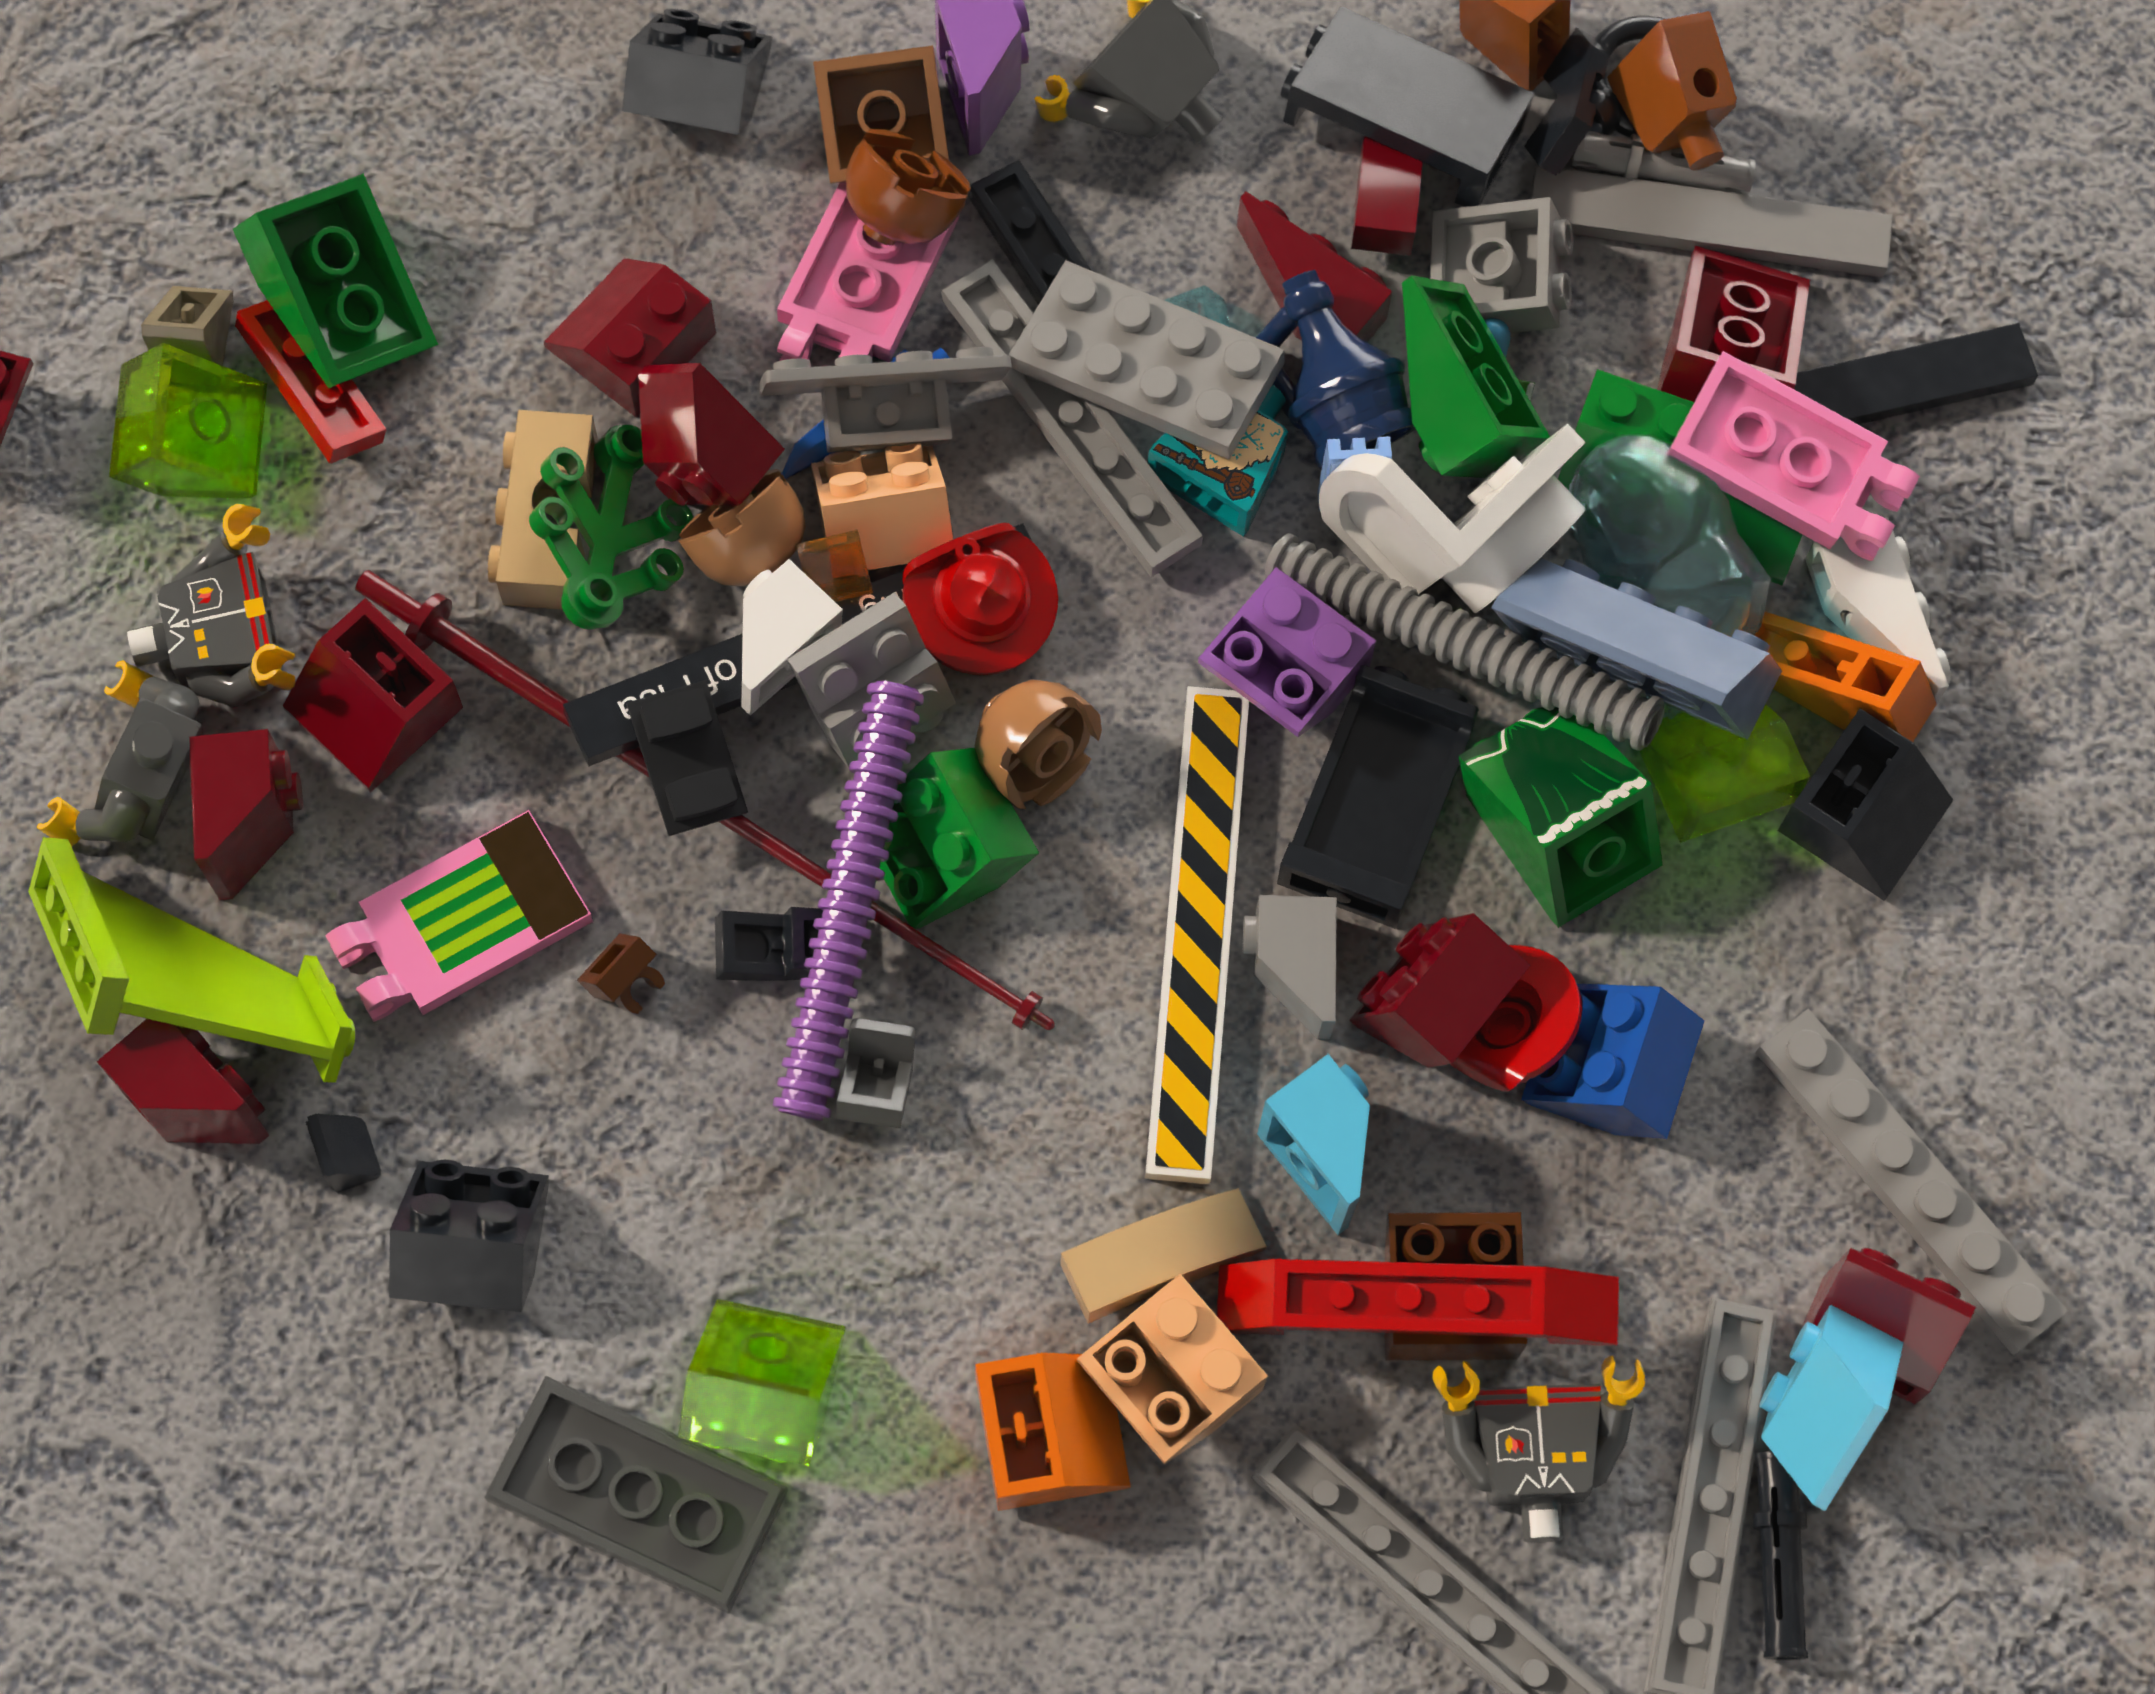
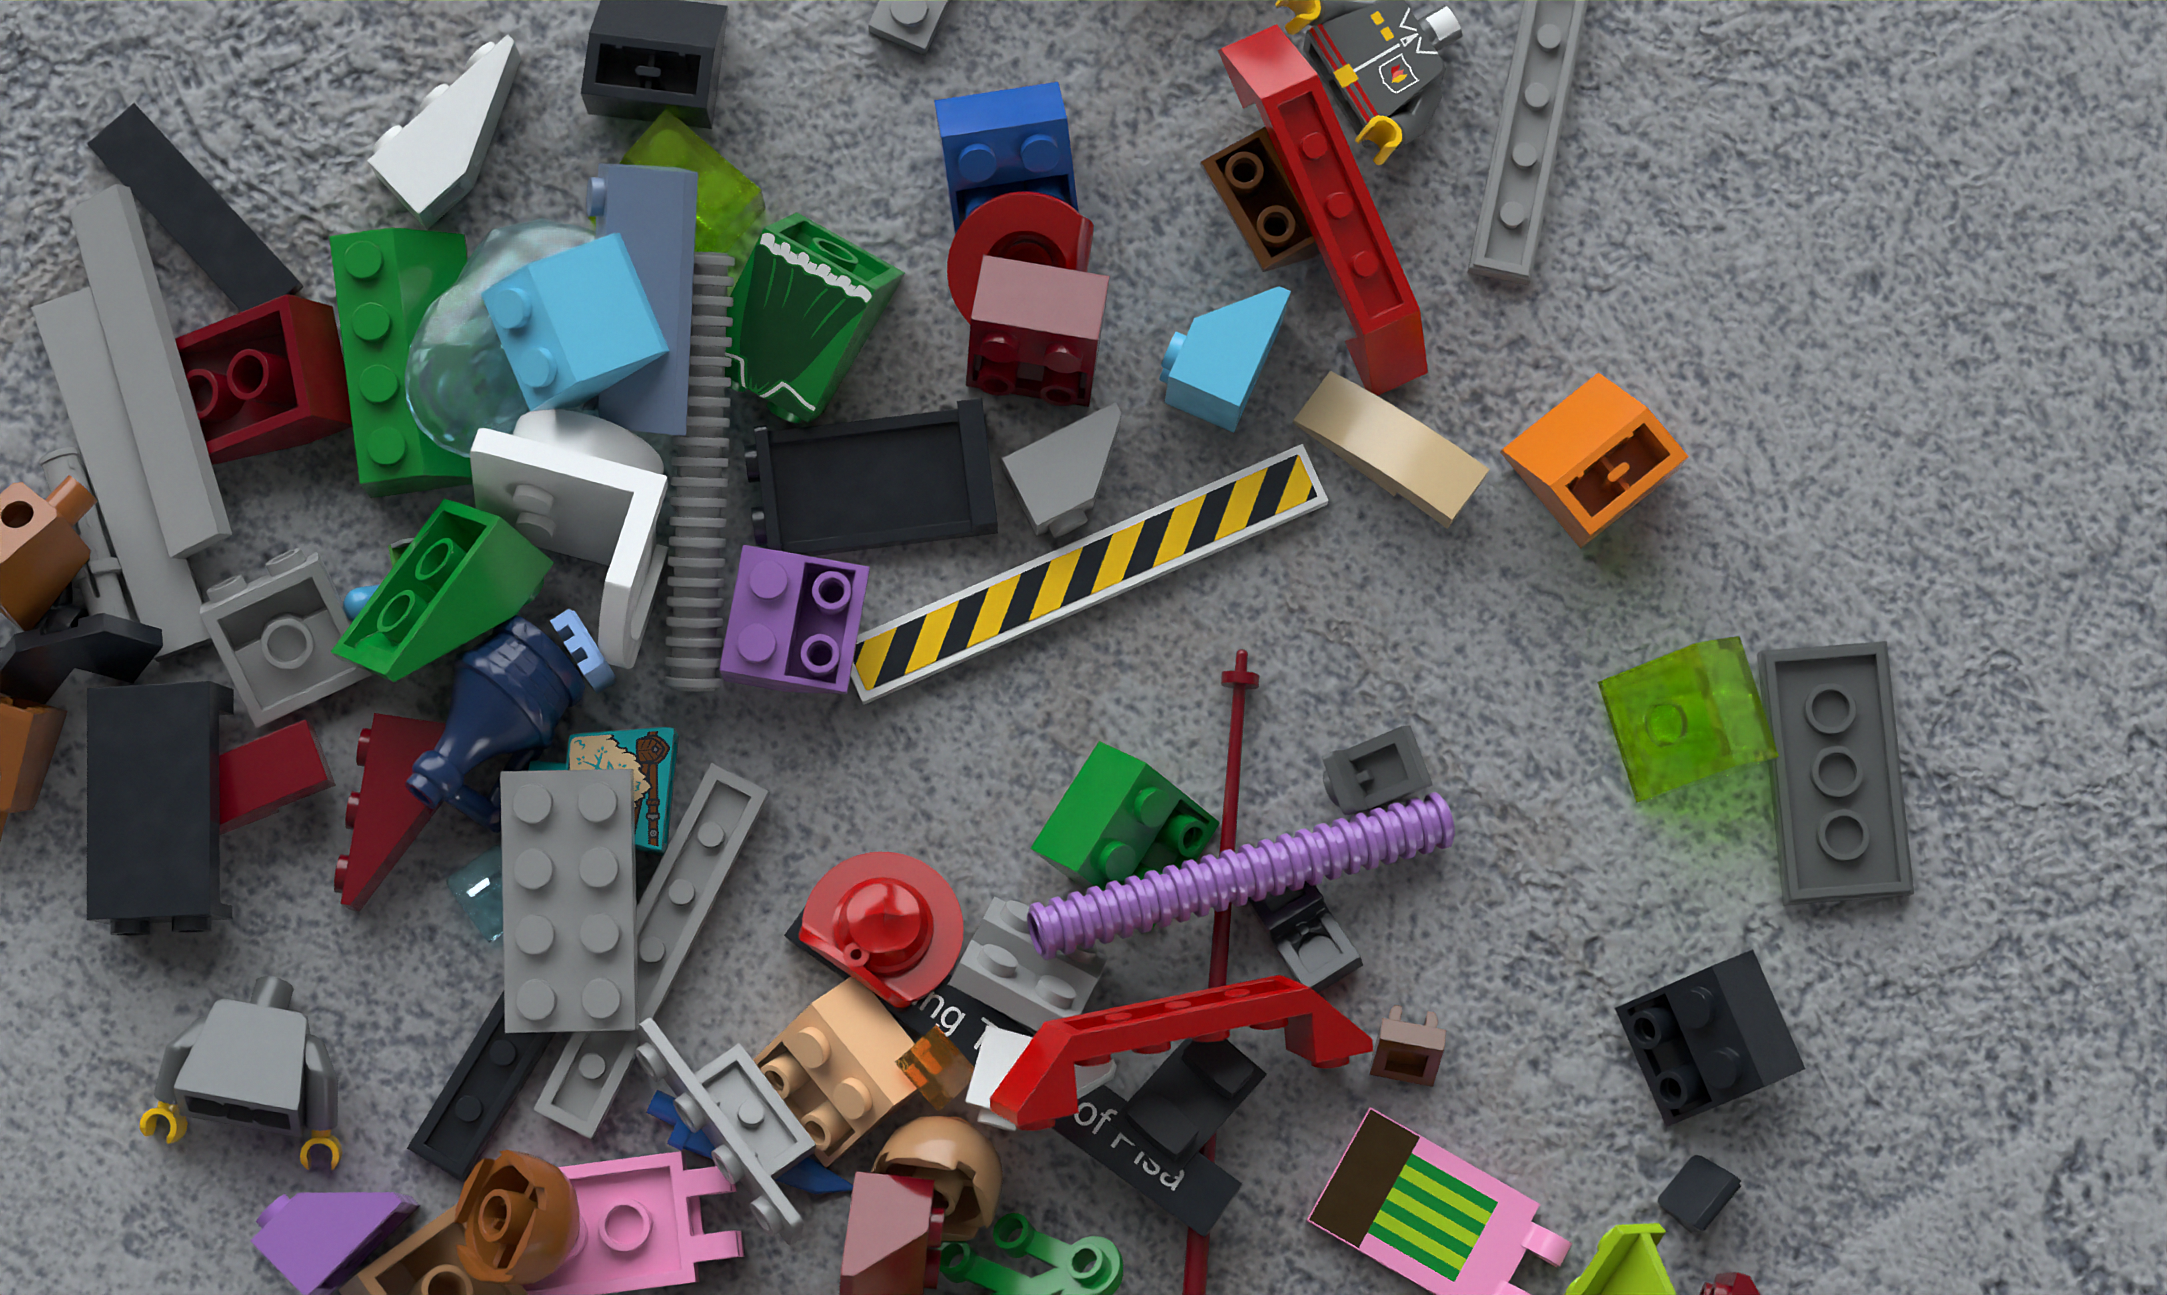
camera: 120 degrees left, 10 degrees up
medium nougat cylinder [974,680,1102,809] -> none
light nougat slope [1077,1274,1268,1464] -> none
bright pink tile [1664,351,1920,561] -> none
orange slope [1745,609,1937,742] -> none
none -> light grey tile [69,184,232,559]
none -> medium azure slope [480,233,669,411]
none -> red slope [990,975,1373,1131]

